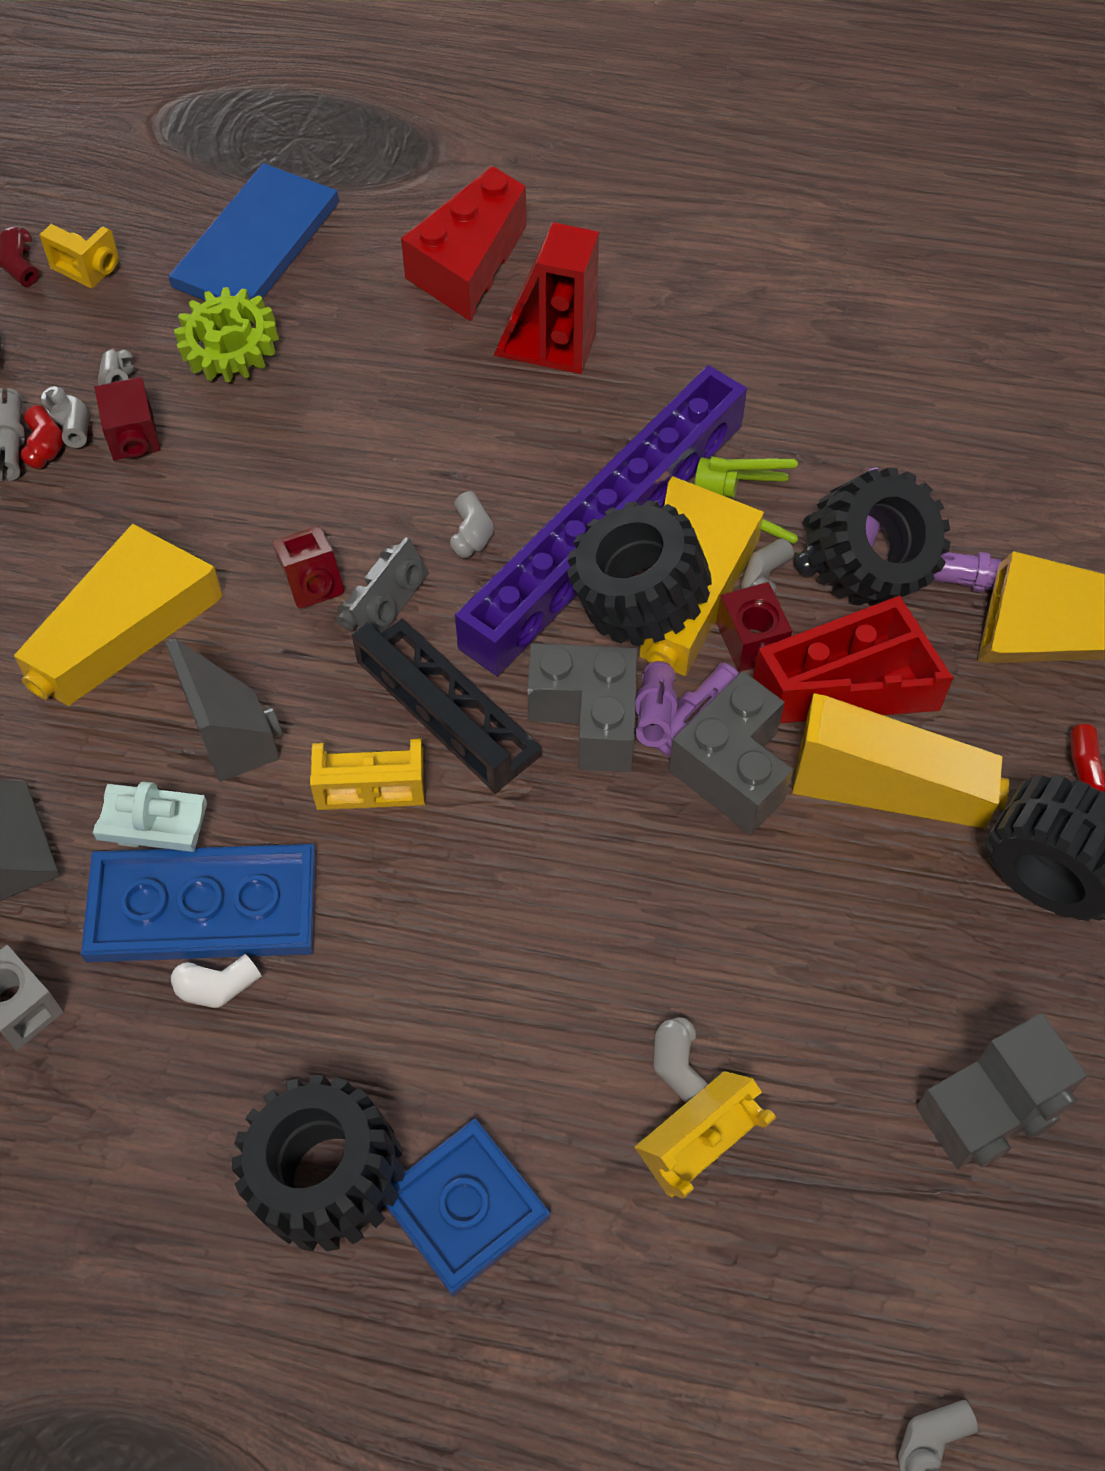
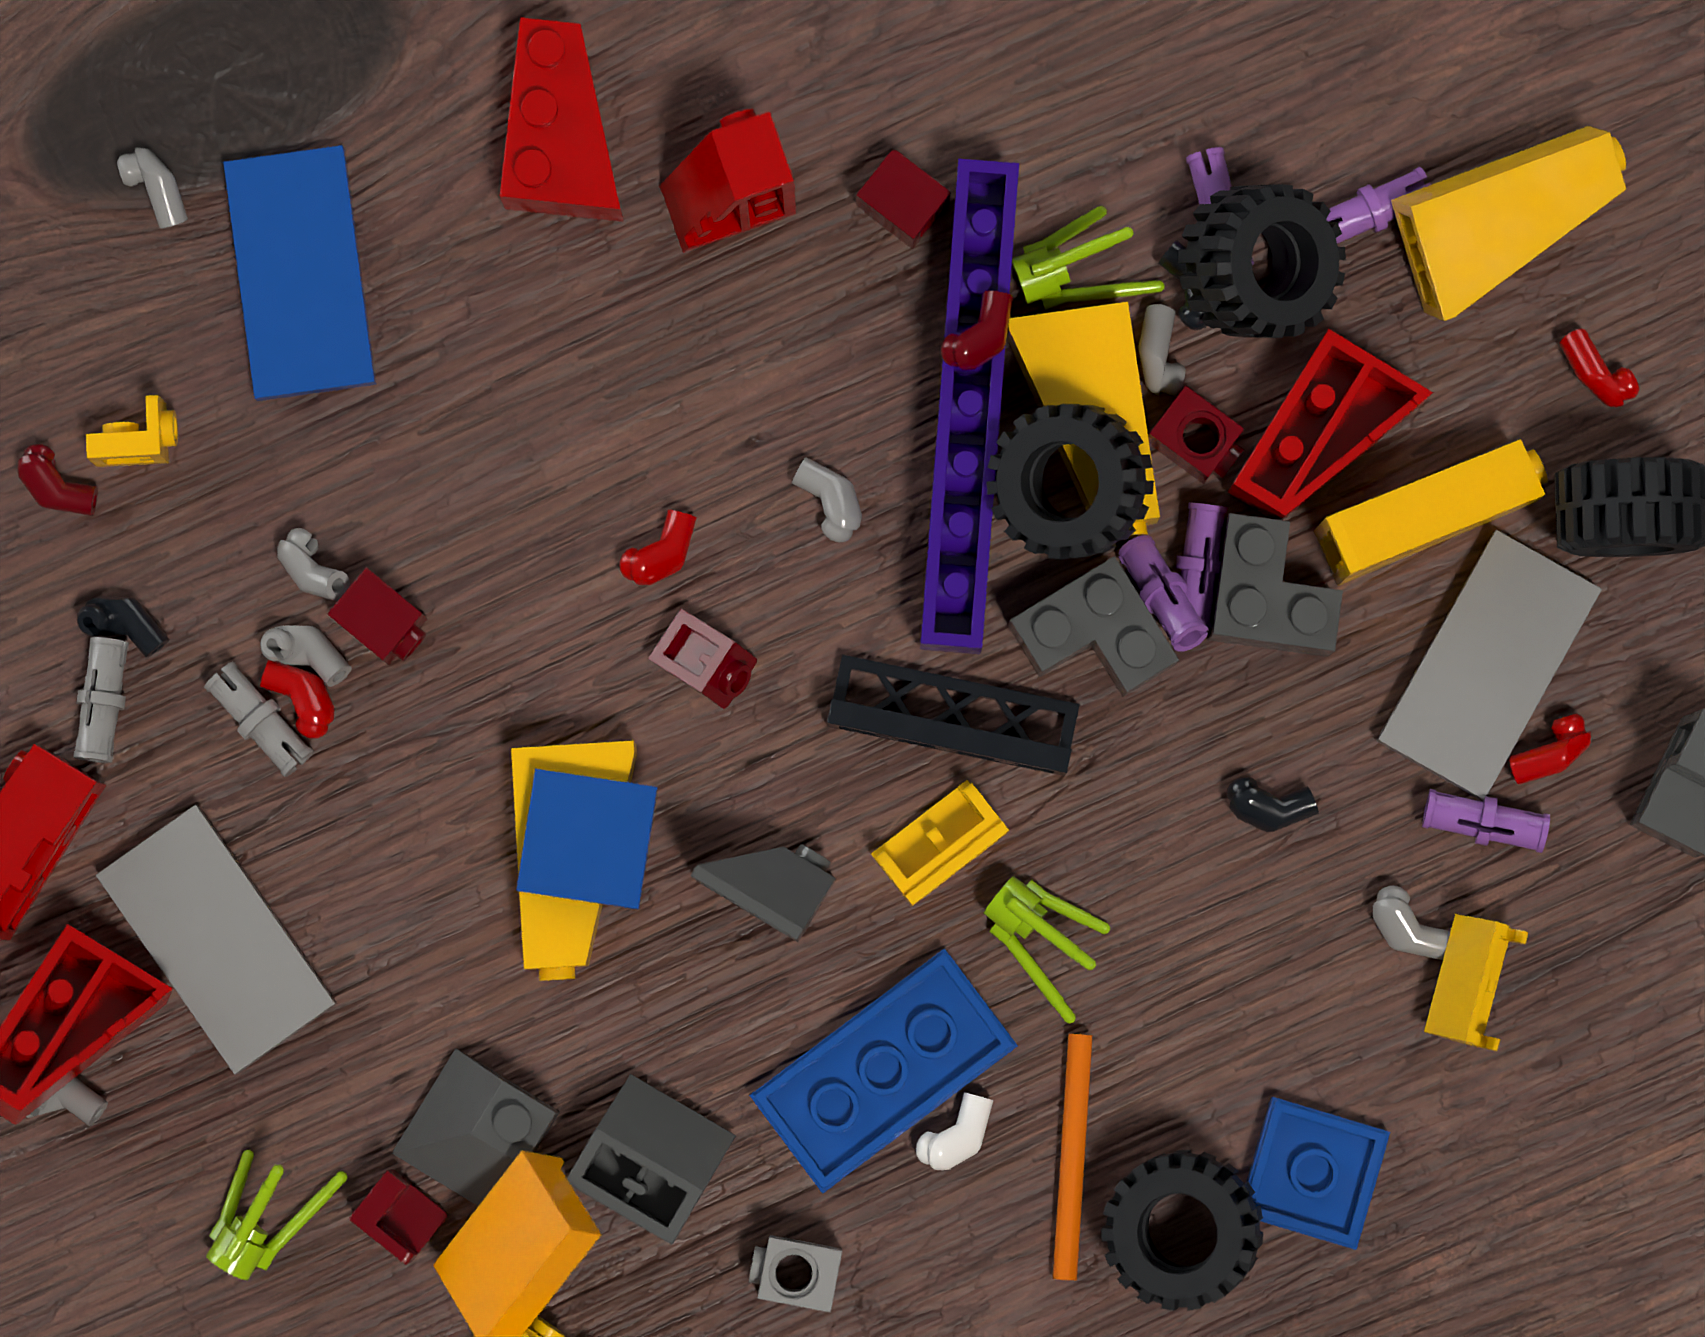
camera: 35 degrees left, 25 degrees up
light aqua hips [93,781,207,852] -> none
lime gear [174,287,279,382] -> none
dark grey hinge [336,537,429,634] -> none
none -> light grey arm [117,148,188,228]
none -> blue tile [516,769,658,910]
none -> red arm [619,510,697,585]
none -> dark red panel [856,150,951,249]
none -> dark red arm [941,291,1013,370]
none -> lime plant [983,876,1110,1024]
none -> orange bar [1053,1034,1093,1281]
none -> black arm [1227,777,1319,832]
none -> light grey tile [1376,530,1602,801]
none -> medium lavender pin [1422,789,1550,853]
none -> red arm [1509,713,1591,785]

